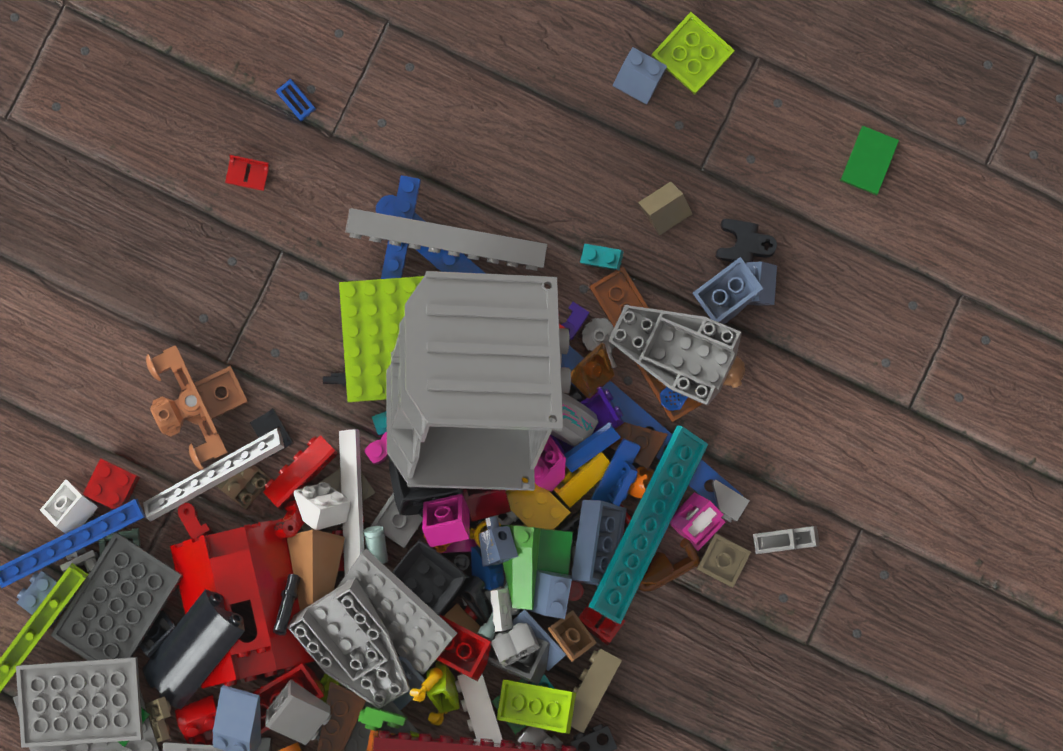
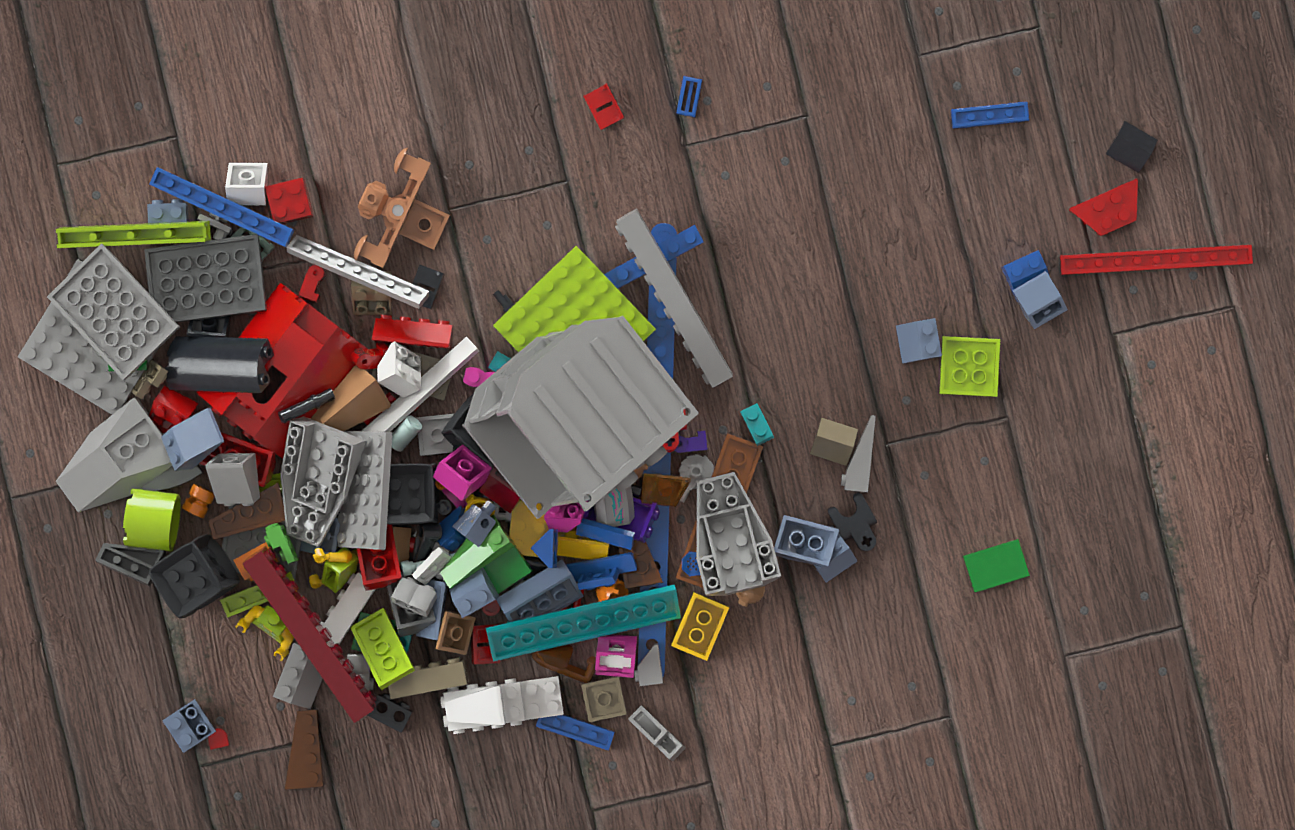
camera: 50 degrees right, 5 degrees up
none -> white wedge [441,676,564,734]
none -> blue slope [531,529,558,568]
none -> blue plate [536,715,615,751]
none -> yellow brick [671,592,729,661]
none -> light grey slope [841,415,876,492]

